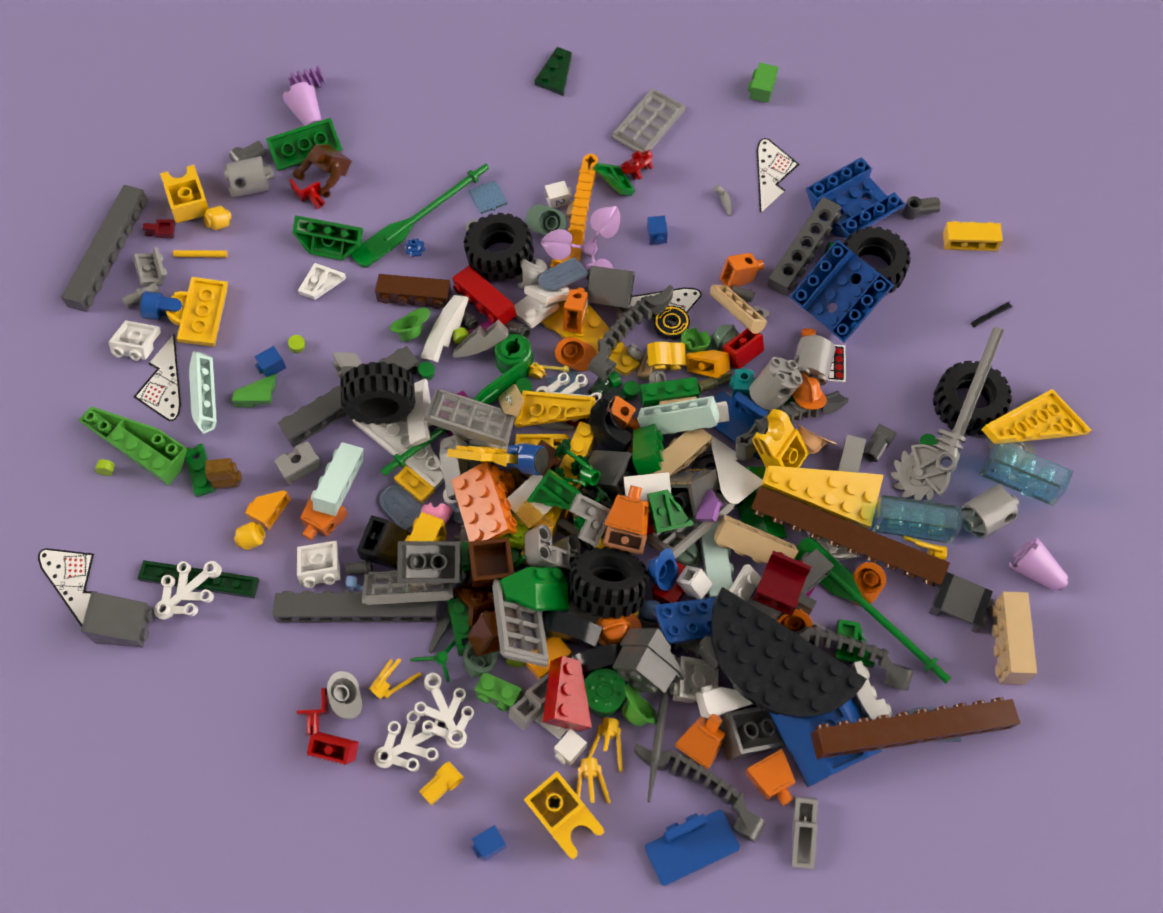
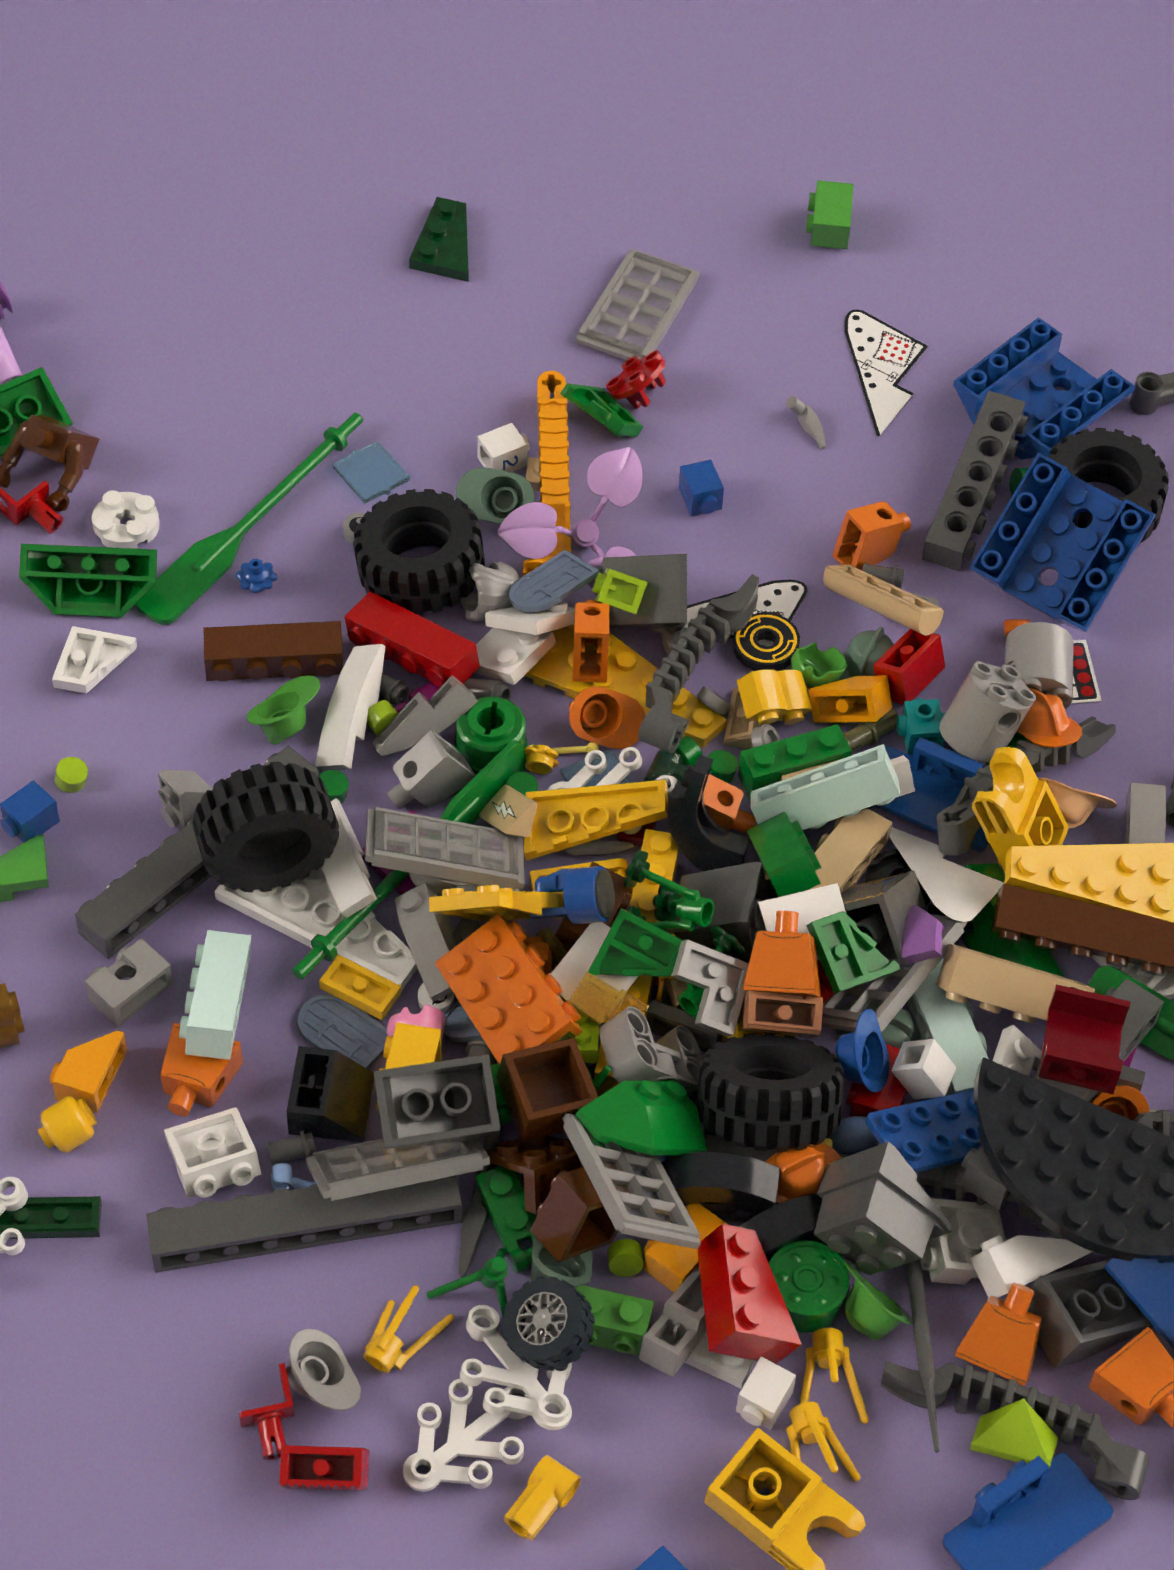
camera: 15 degrees left, 10 degrees down
none -> white plate [92,490,160,549]
none -> light grey torso [387,730,476,809]
none -> black wheel [502,1276,595,1371]
none -> lime bracket [592,568,648,614]
none -> lime slope [970,1399,1058,1468]

